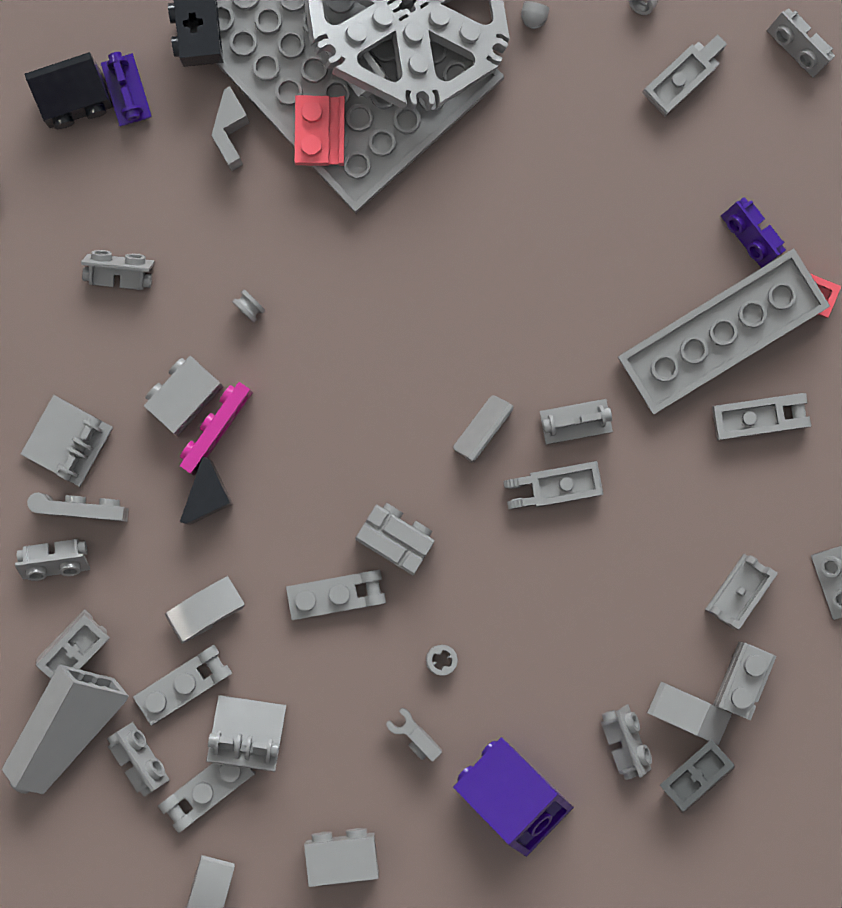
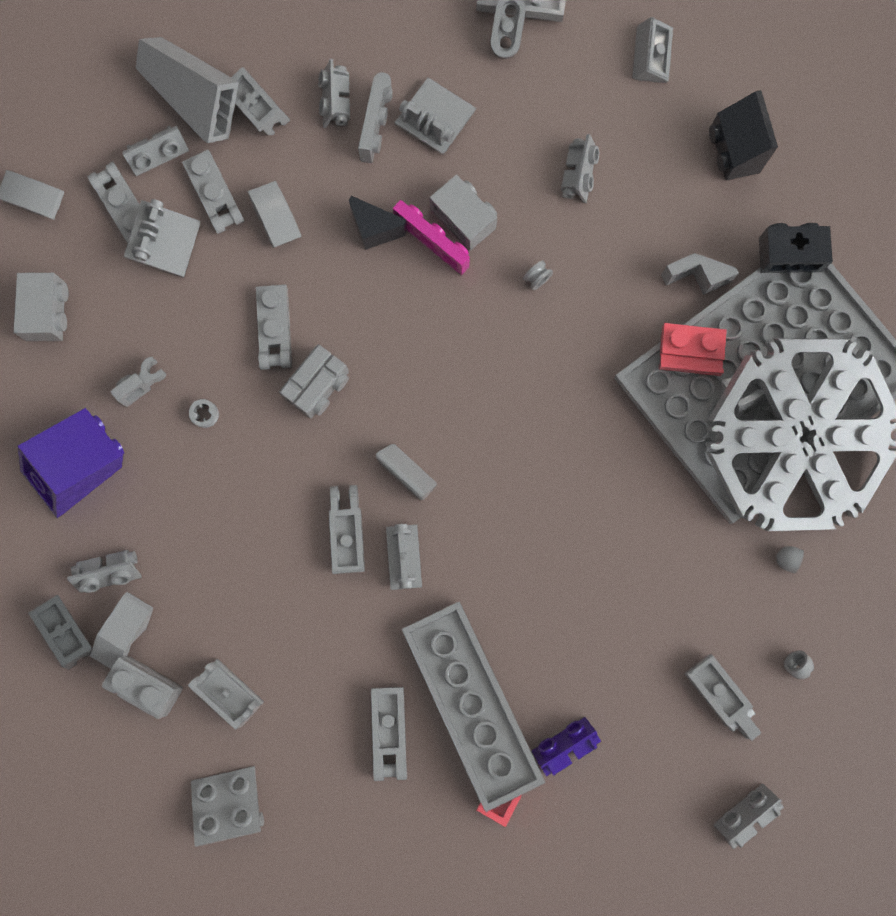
camera: 100 degrees right, 5 degrees down
dark purple hinge [101,52,152,127] -> none

